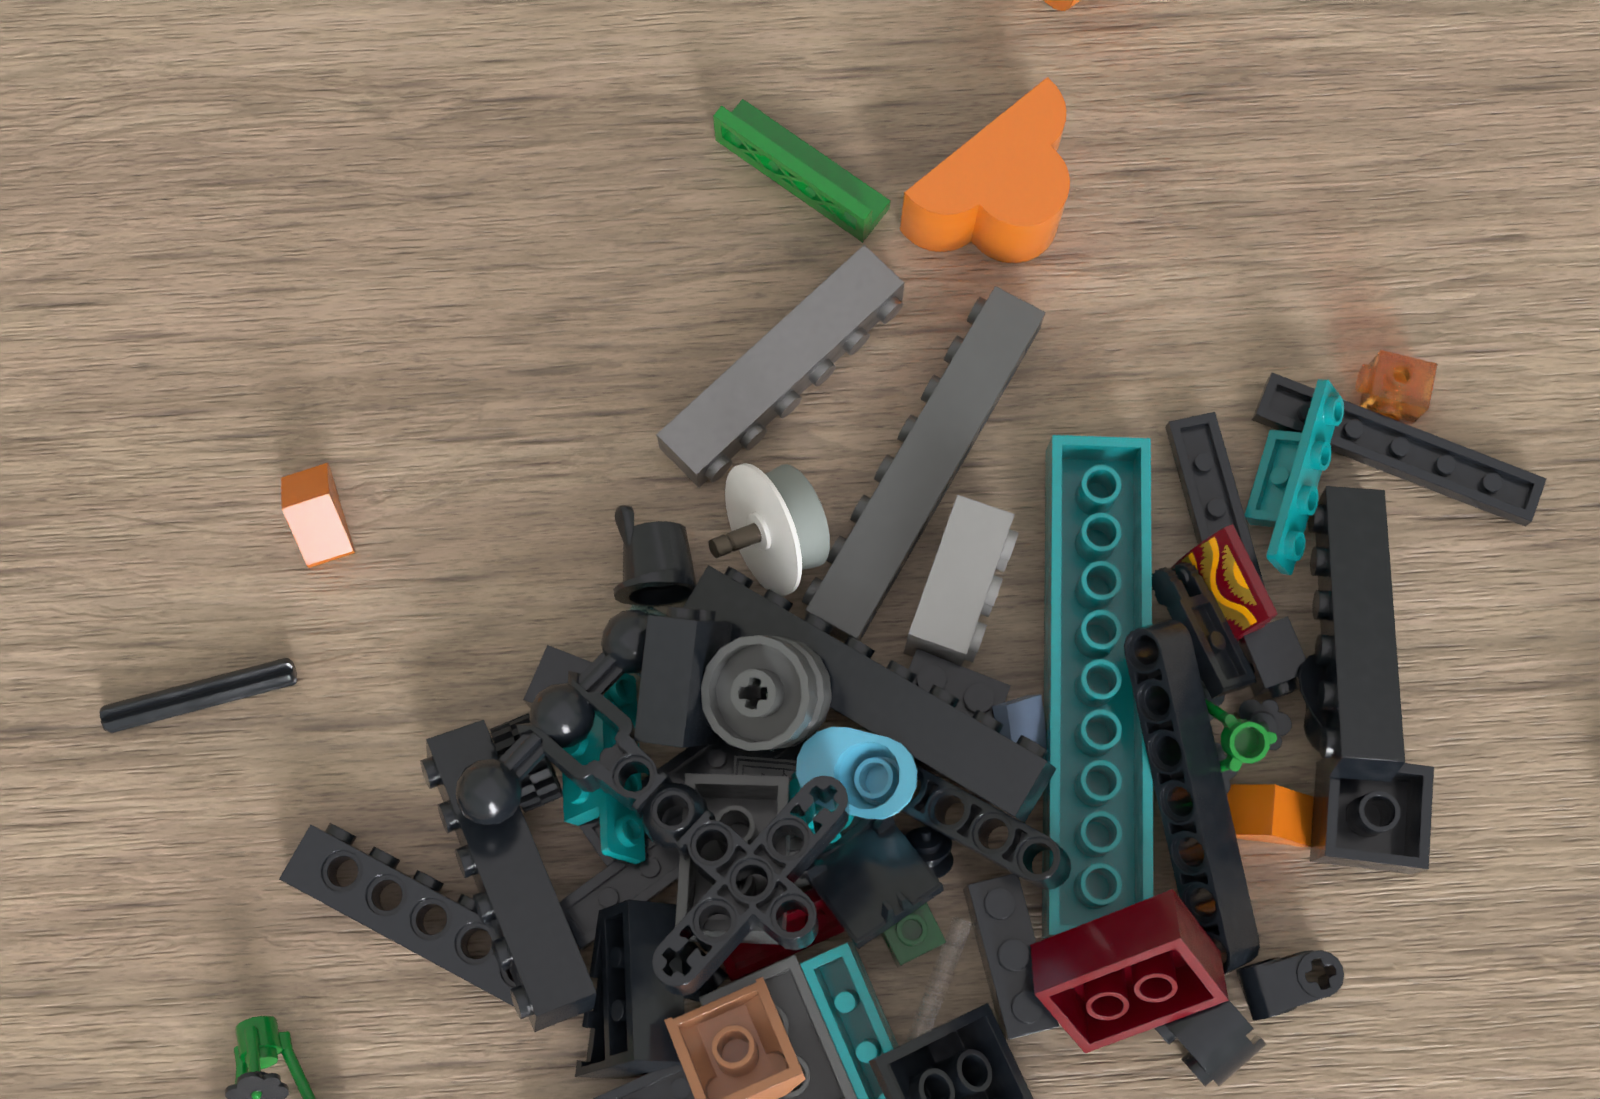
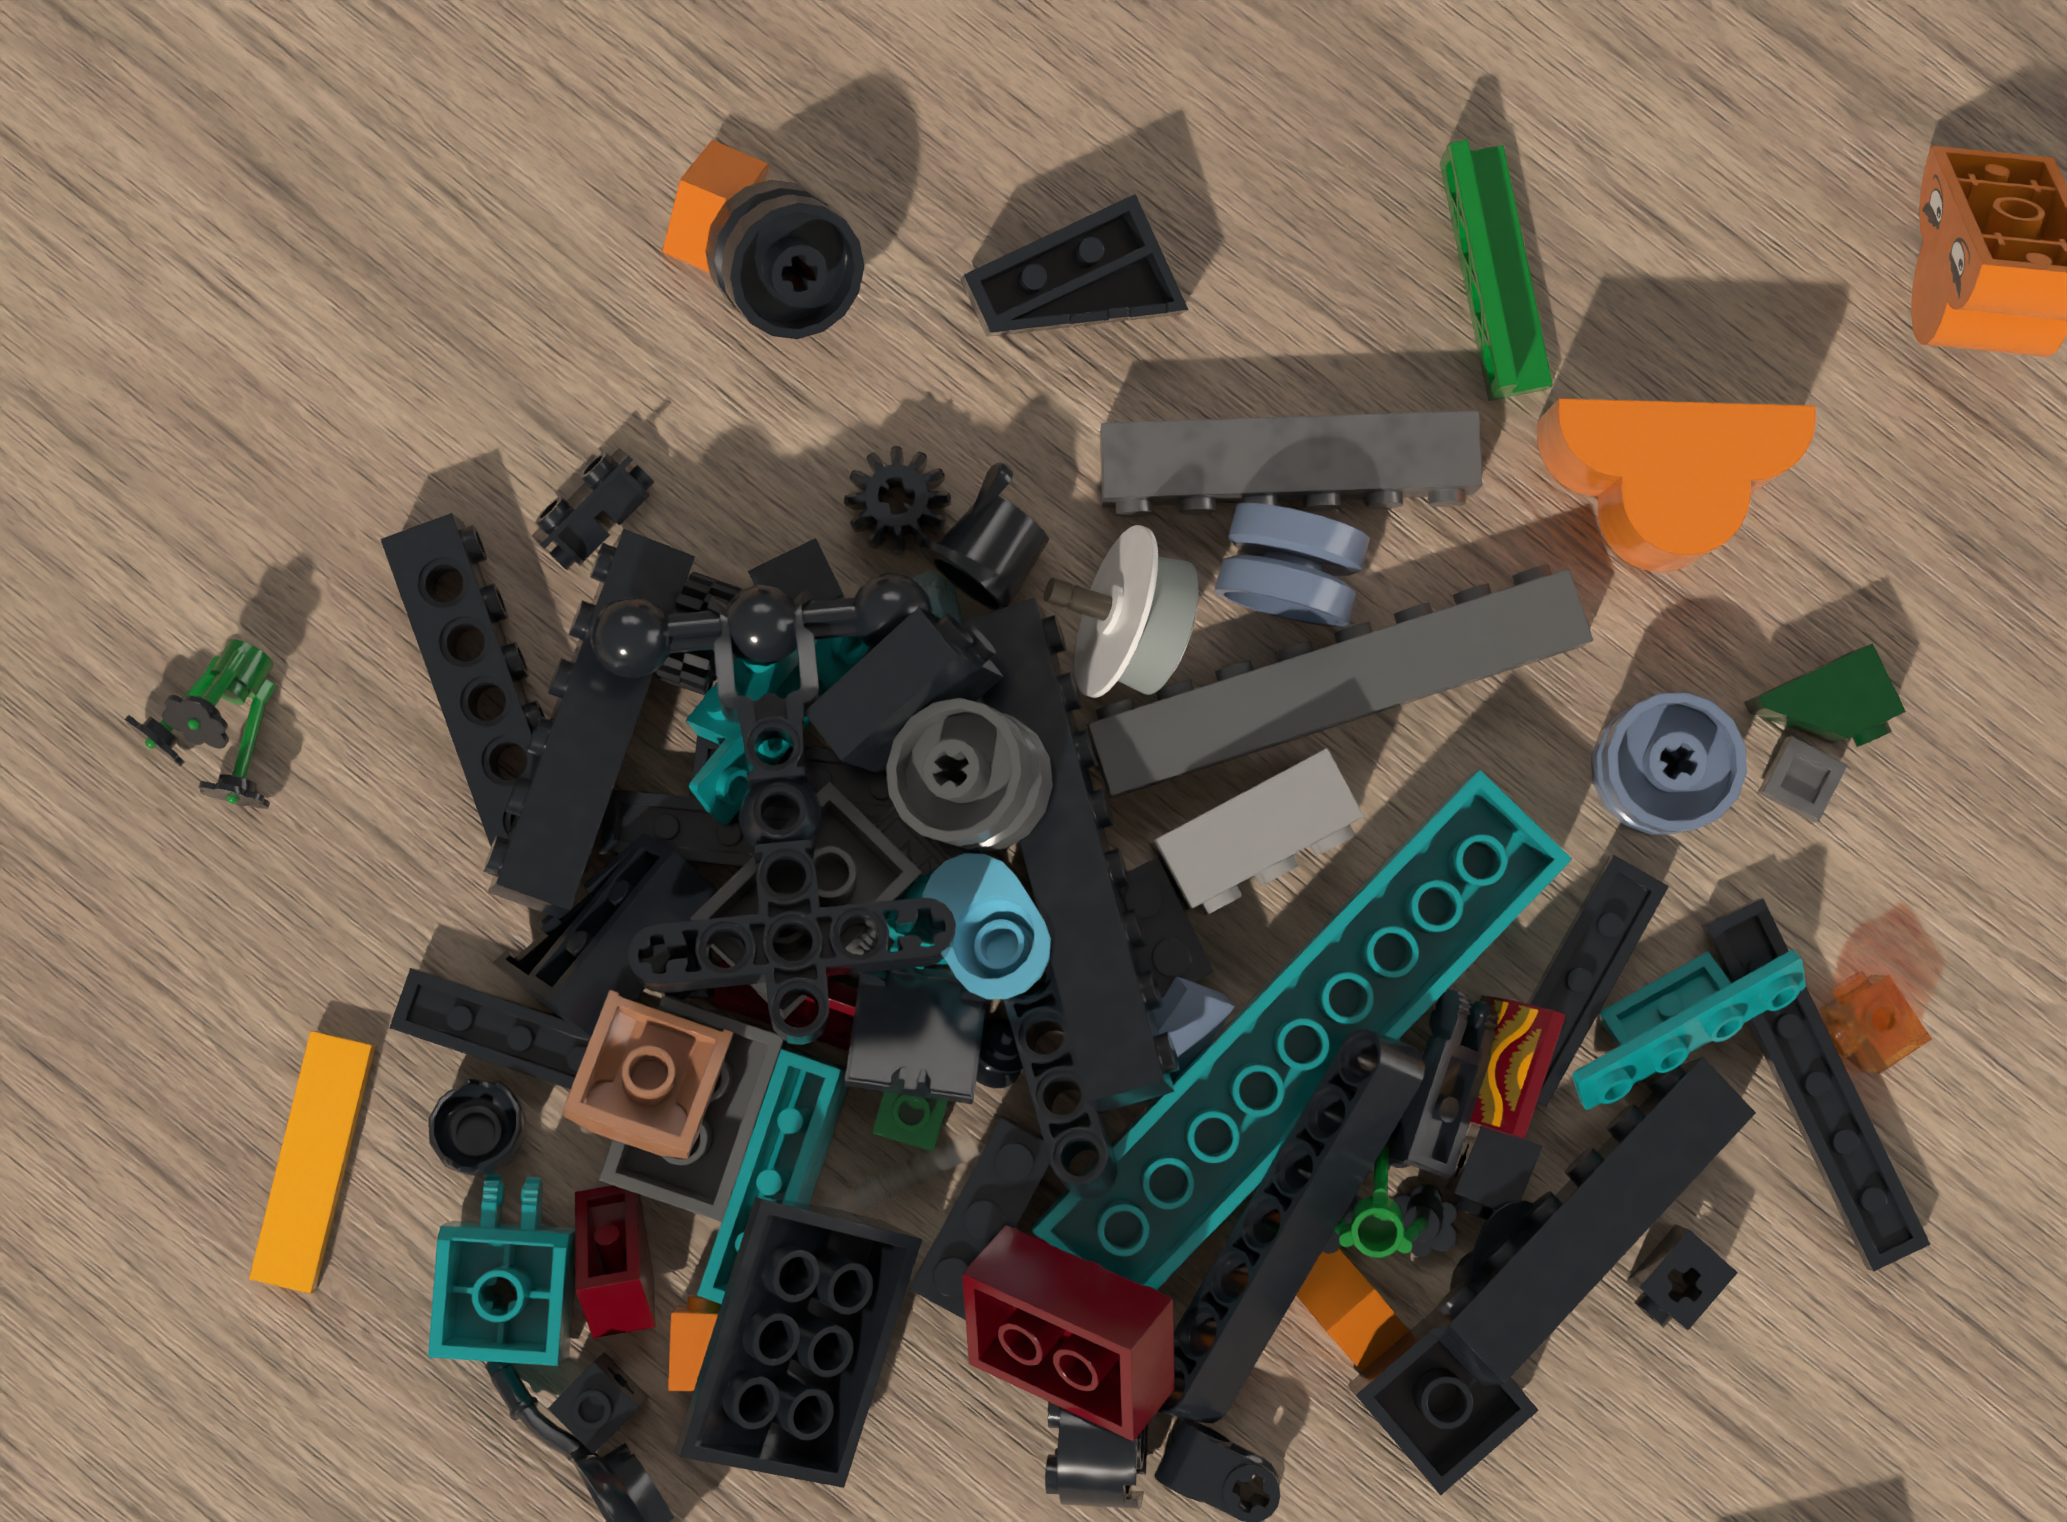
camera: 40 degrees right, 10 degrees up
black axle [99,658,297,733] -> none
none -> black hinge [532,448,654,570]
none -> black wheel [705,180,865,339]
none -> black gear [844,446,951,555]
none -> black wedge [960,194,1189,337]
none -> sand blue wheel [1214,503,1370,627]
none -> sand blue wheel [1591,692,1747,835]
none -> black brick [1627,1224,1738,1331]
none -> dark green slope [1744,643,1906,747]
none -> flat silver plate [1757,736,1848,822]

